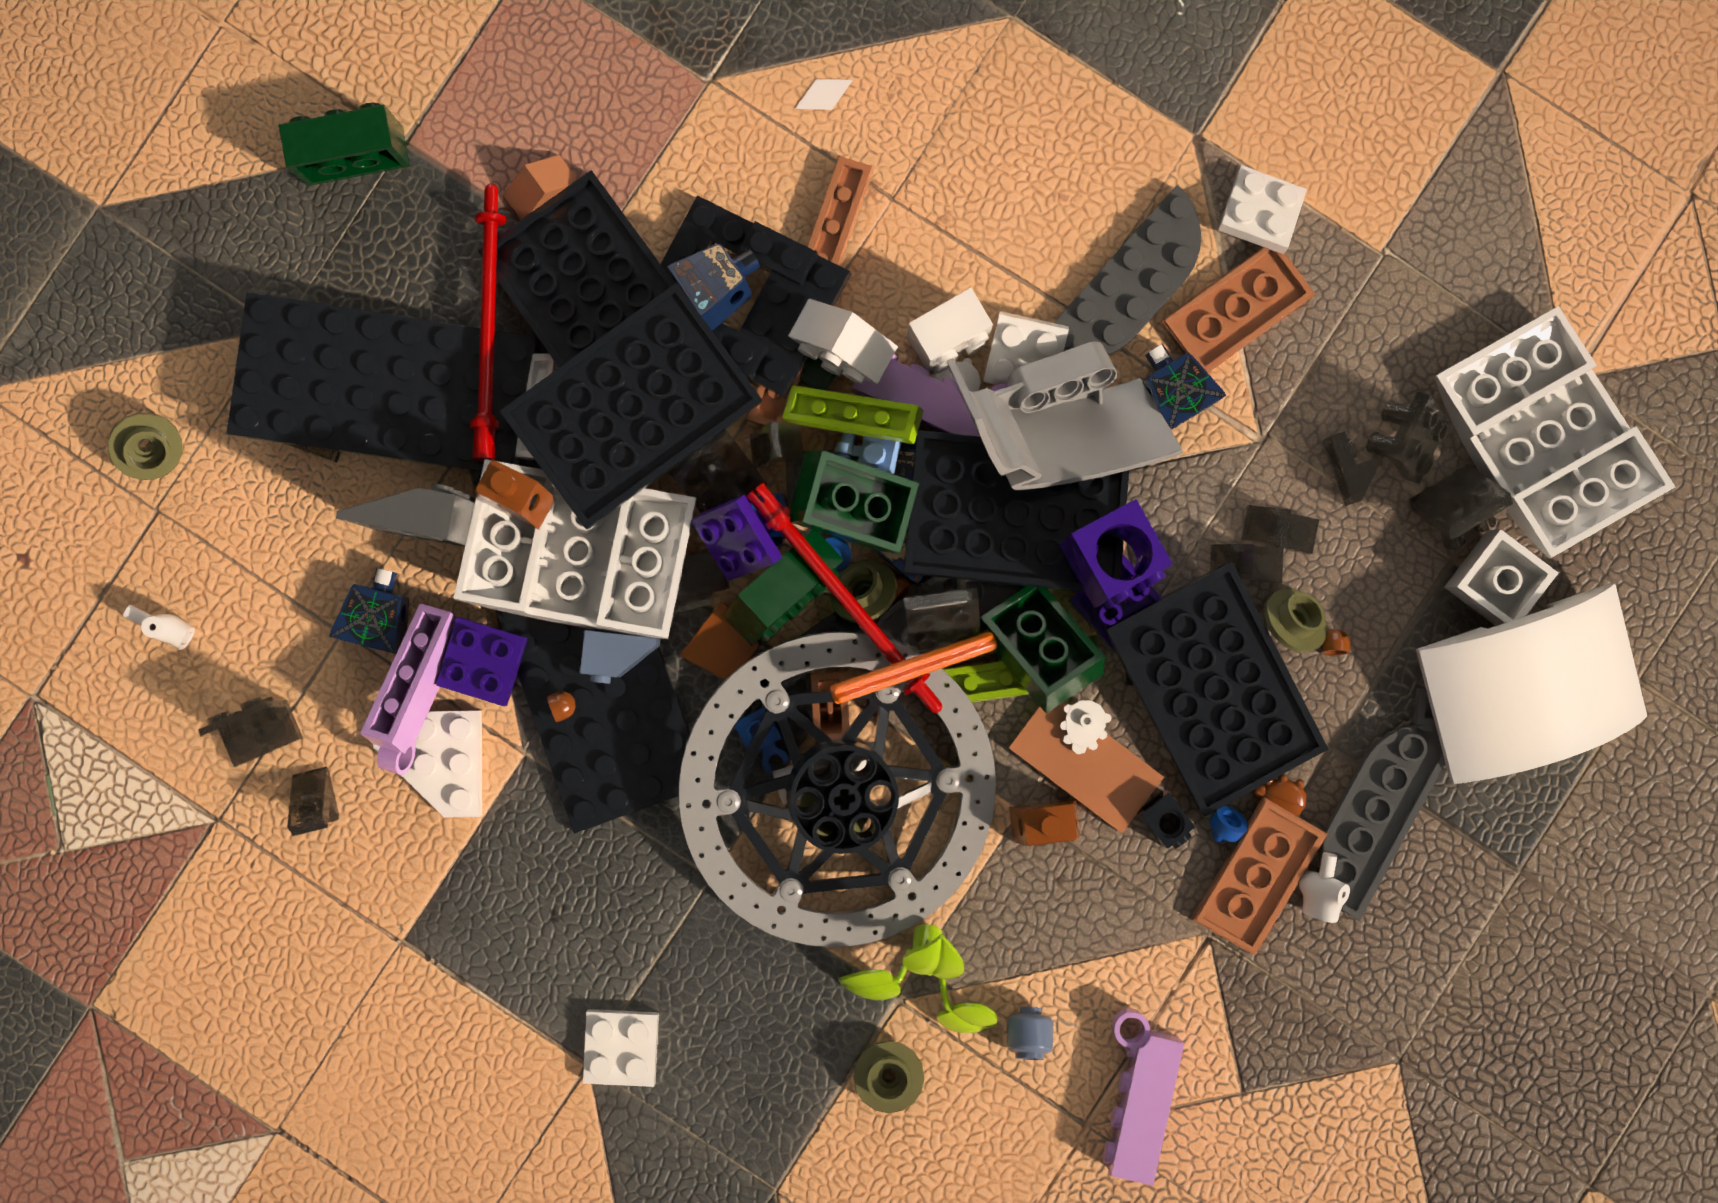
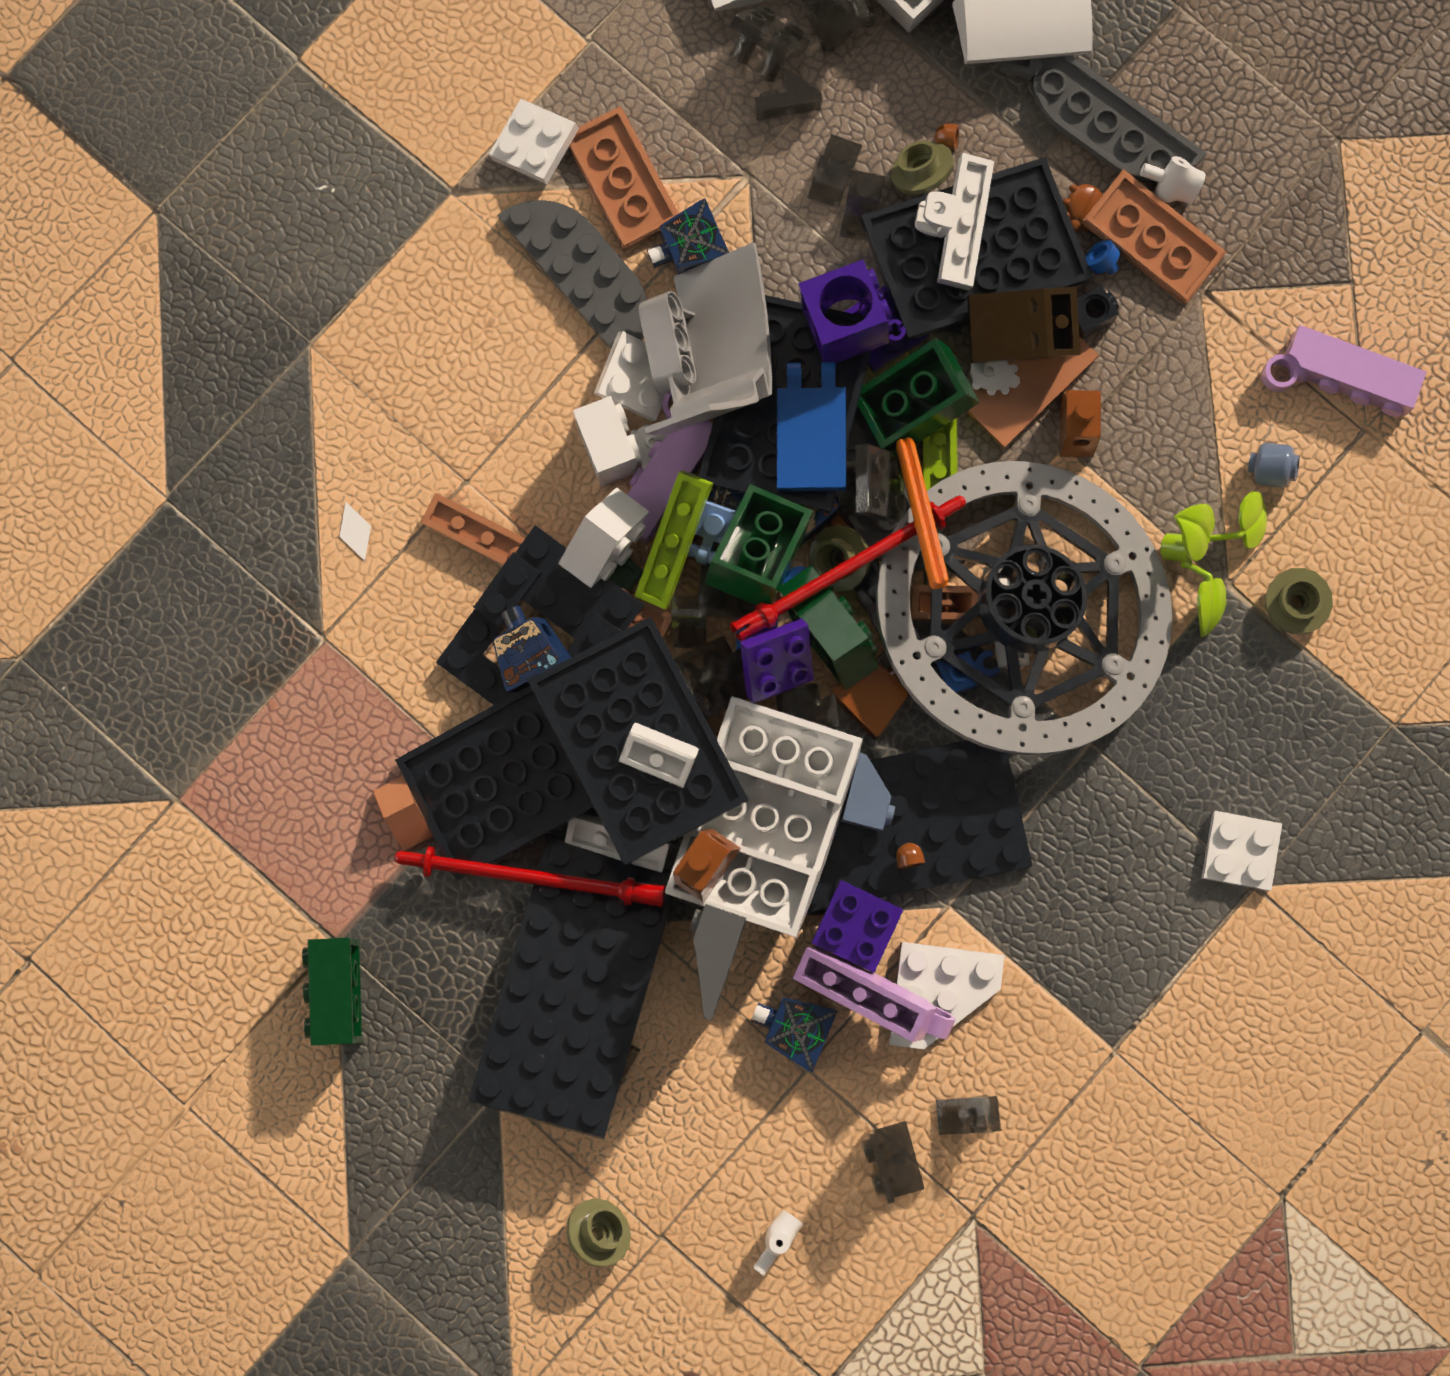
camera: 85 degrees left, 5 degrees down
none -> white slope [619,723,699,788]
none -> blue tile [777,362,846,491]
none -> white plate [915,153,994,291]
none -> dark brown slope [967,287,1080,363]

